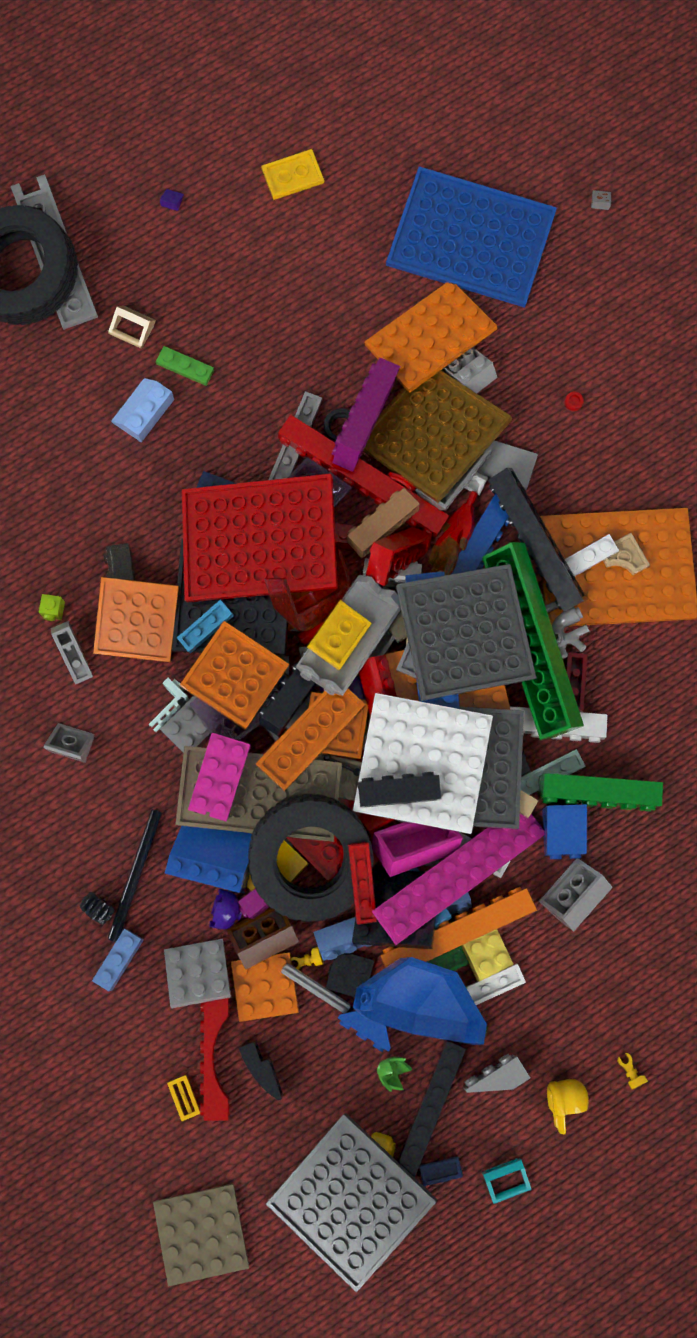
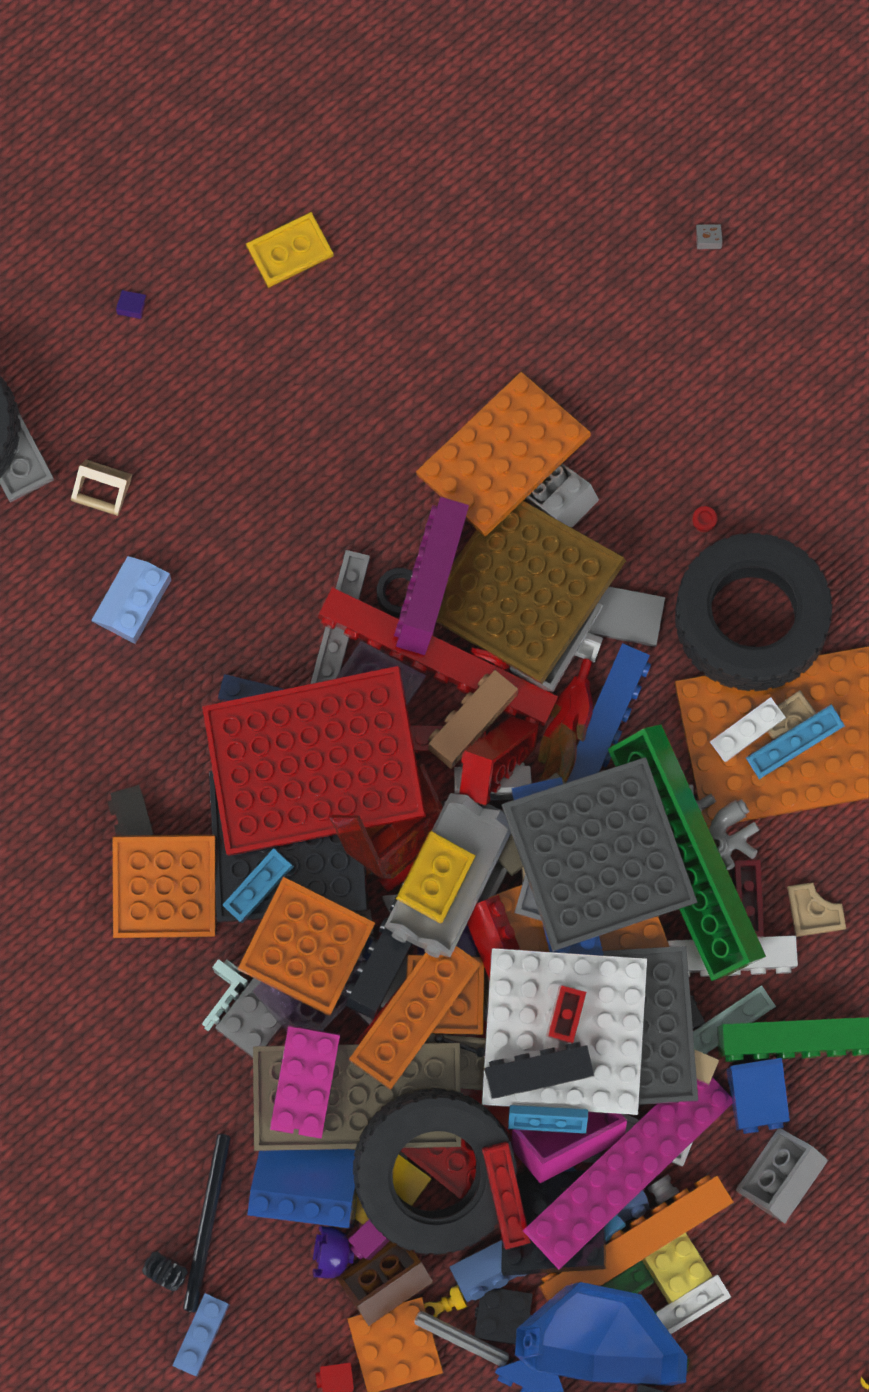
camera: 10 degrees left, 0 degrees up
lime brick [39,594,65,621] -> none
light grey slope [44,723,95,763] -> none
light grey slope [51,621,93,685] -> none
bright green plate [156,346,214,386] -> none
light grey plate [164,939,231,1008] -> none
blue plate [386,167,557,308] -> none
black brick [488,468,588,612] -> none
none -> dark azure plate [508,1105,588,1133]
none -> red brick [546,985,587,1043]
none -> light grey wheel [647,1175,679,1205]
none -> black tyre [675,533,832,691]
none -> dark azure tile [745,704,845,779]
none -> tan tile [787,883,846,937]

